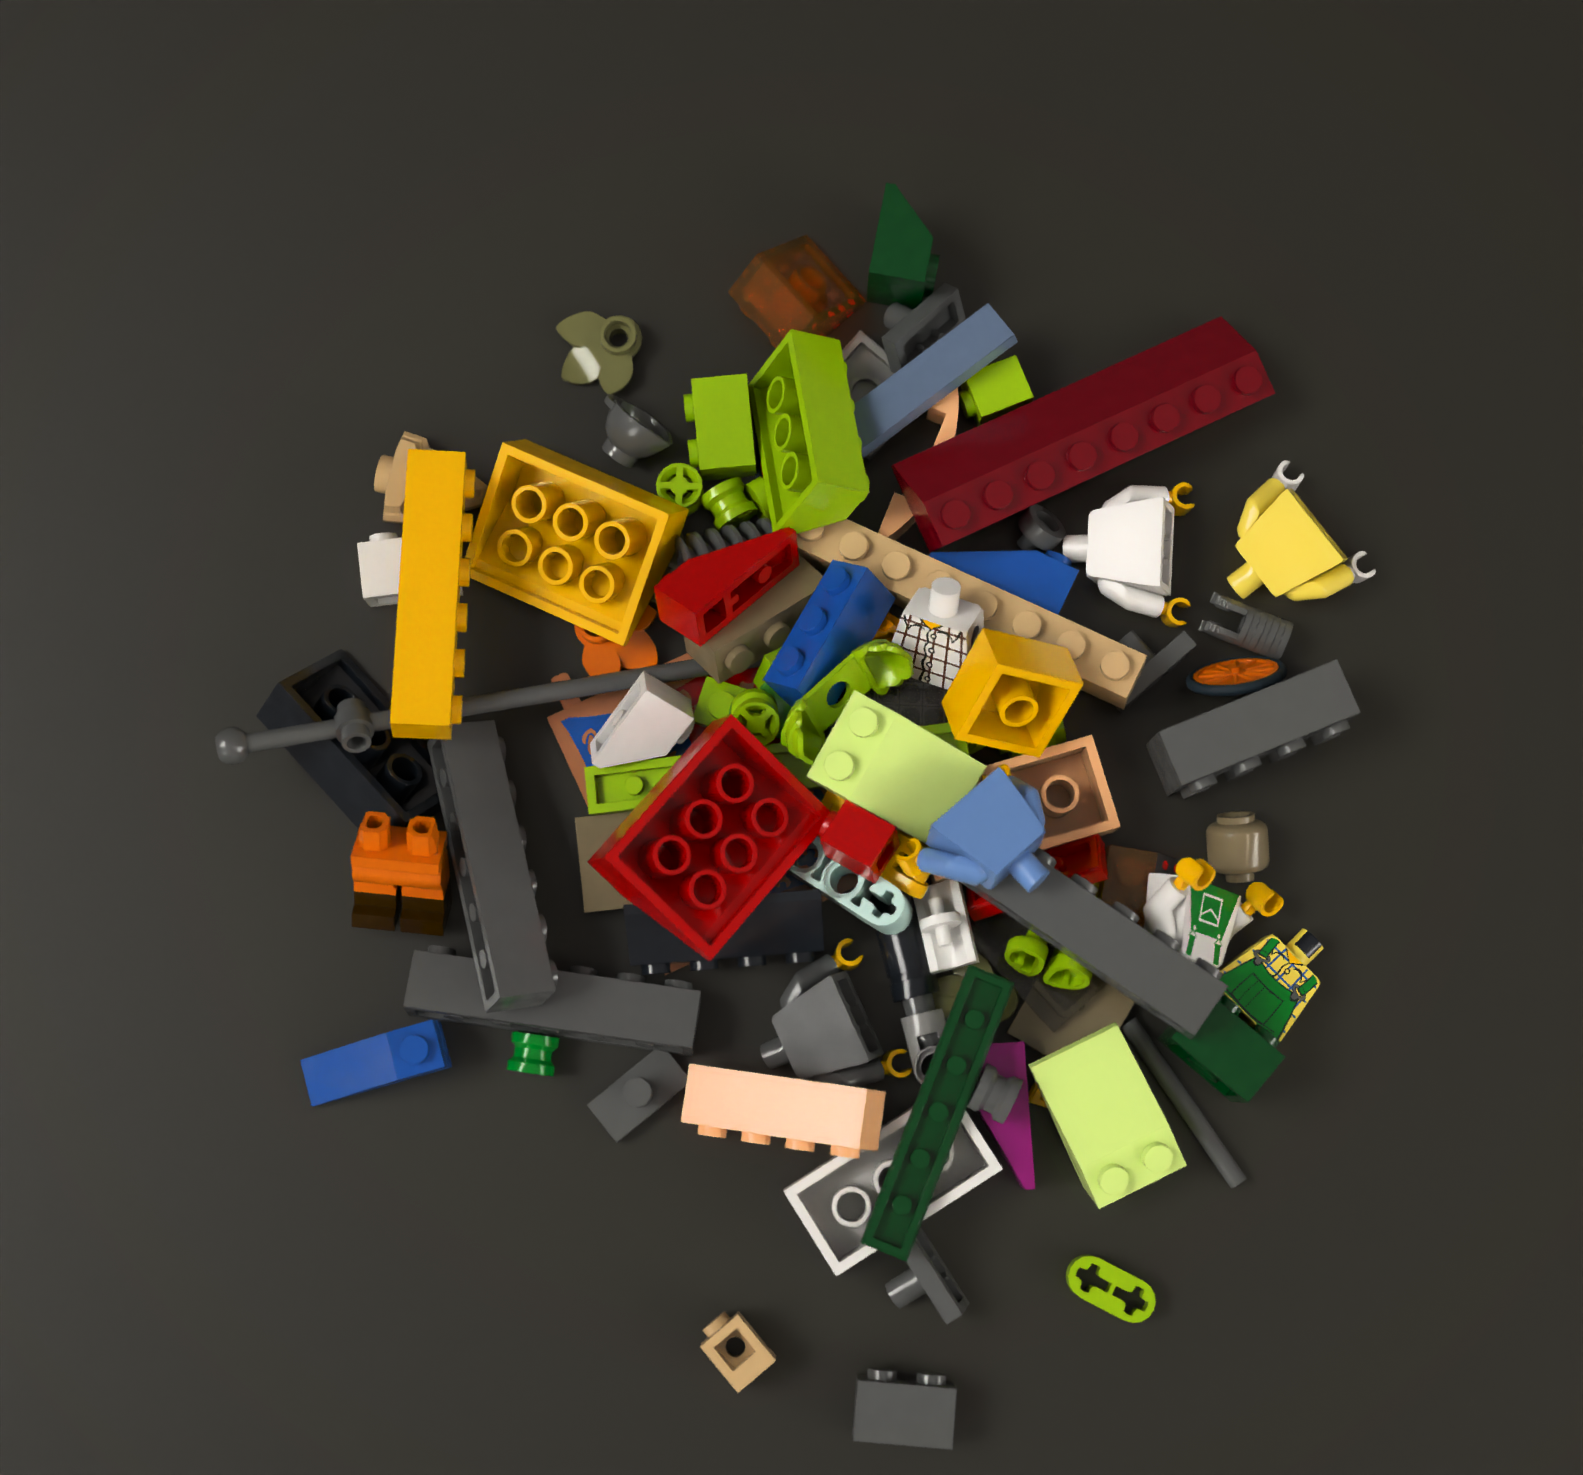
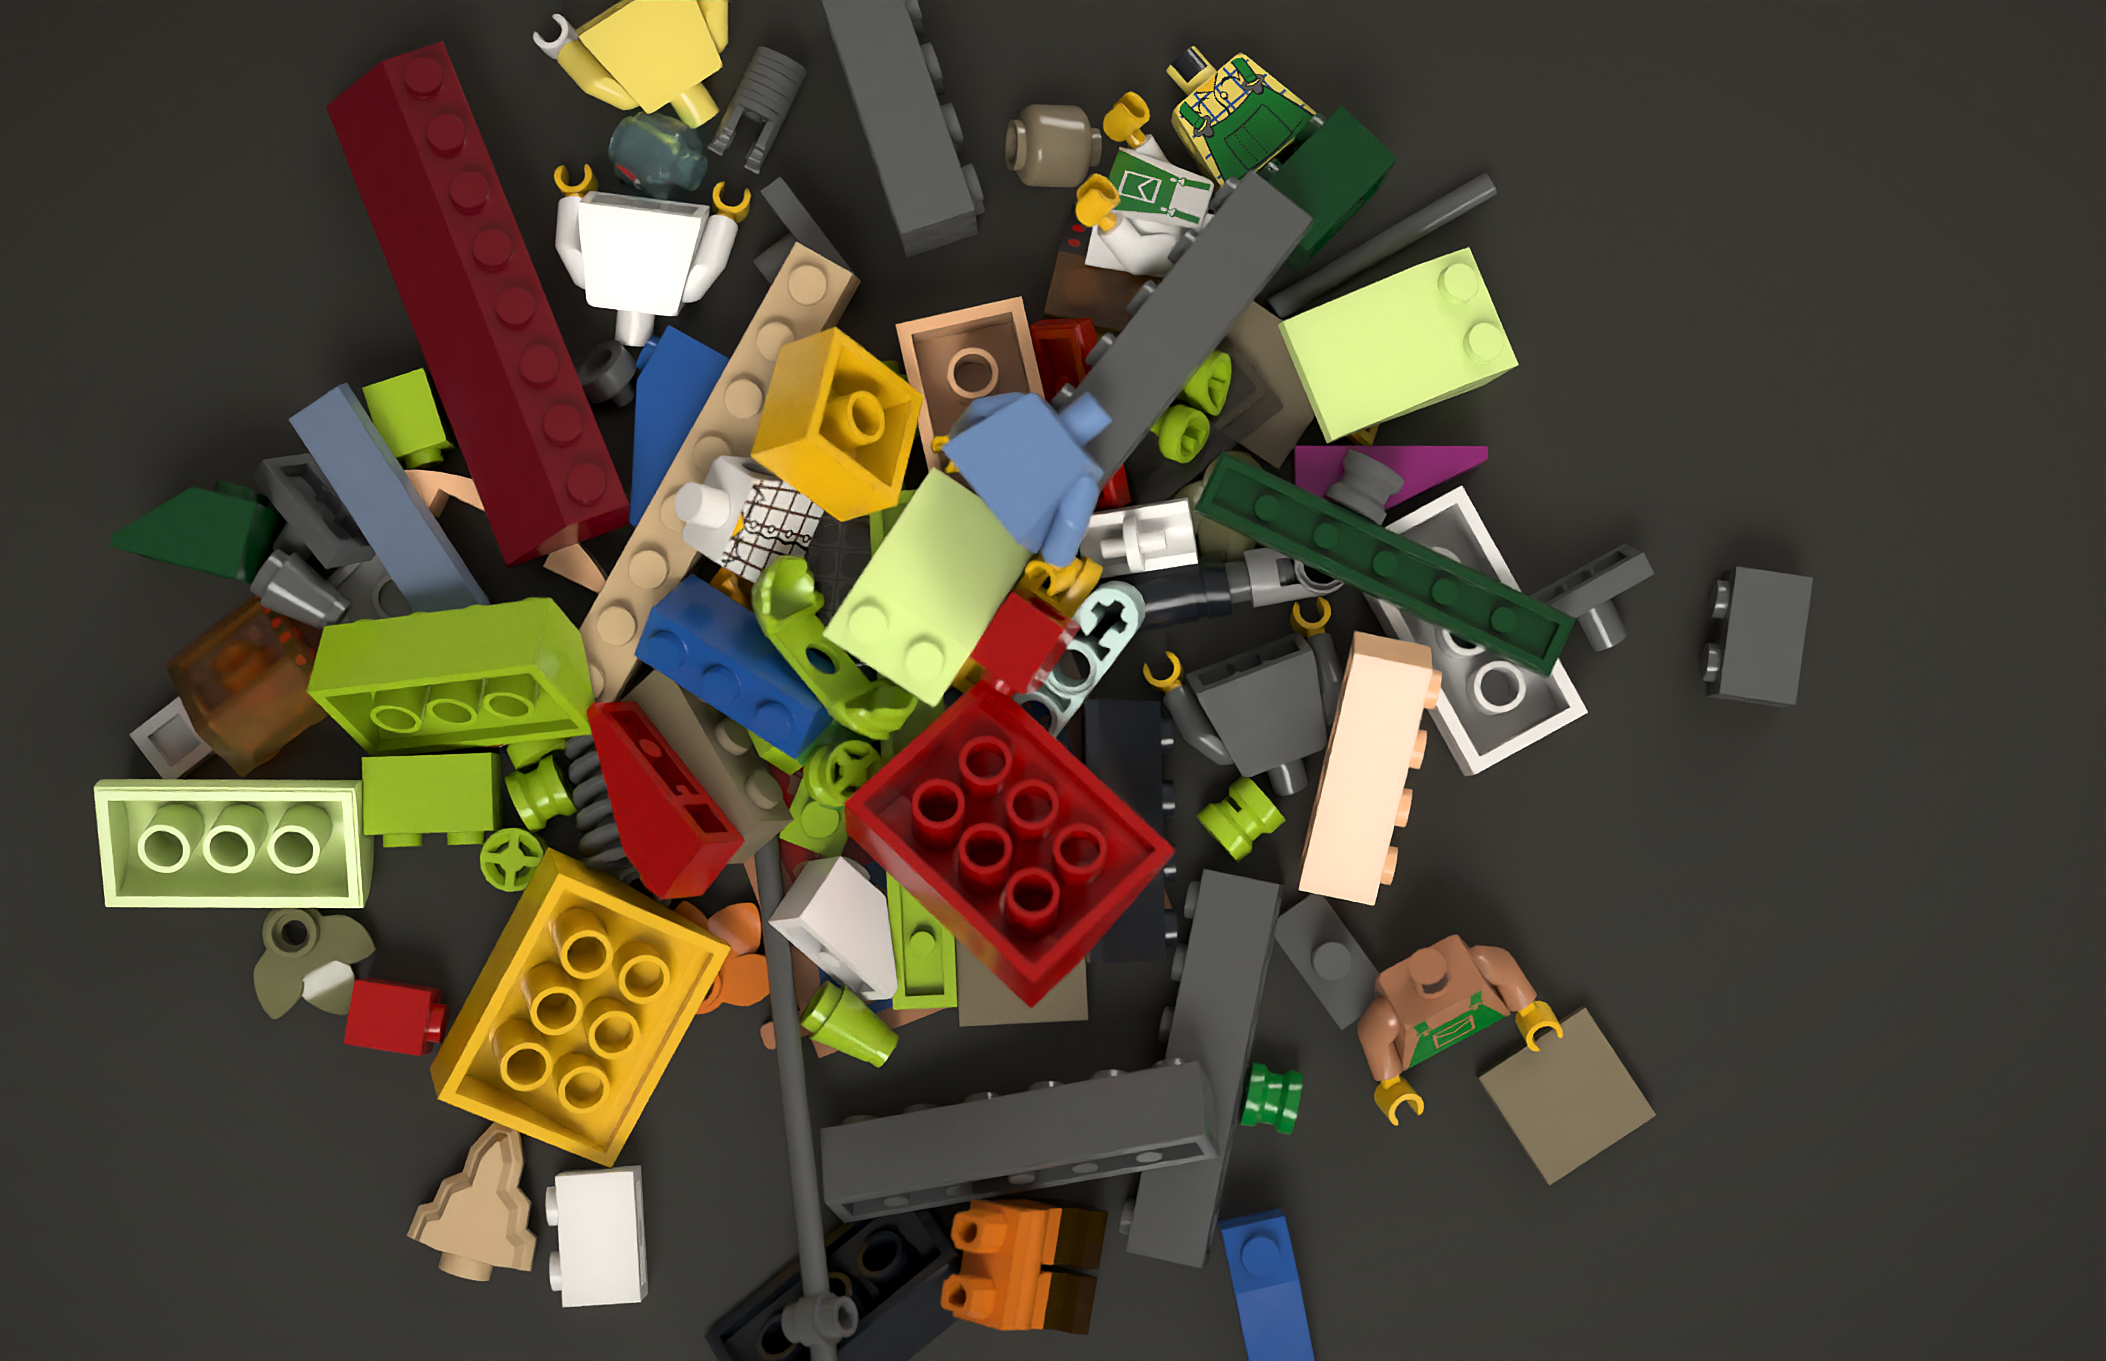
camera: 90 degrees left, 5 degrees up
yellow brick [390,449,475,740] -> none
dark grey piece [602,394,673,468] -> none
tan brick [700,1311,776,1393] -> none
lime beam [1066,1254,1156,1323] -> none
wheel [1186,656,1288,696] -> none
none -> yellowish green brick [94,779,374,908]
none -> light grey plate [129,695,225,779]
none -> dark grey cone [250,549,352,630]
none -> red brick [344,977,449,1056]
none -> clear light blue head [608,111,708,201]
none -> lime cone [799,981,899,1068]
none -> lime wheel [1196,775,1286,863]
none -> nougat torso [1357,934,1563,1126]
none -> dark tan tile [1476,1006,1656,1186]

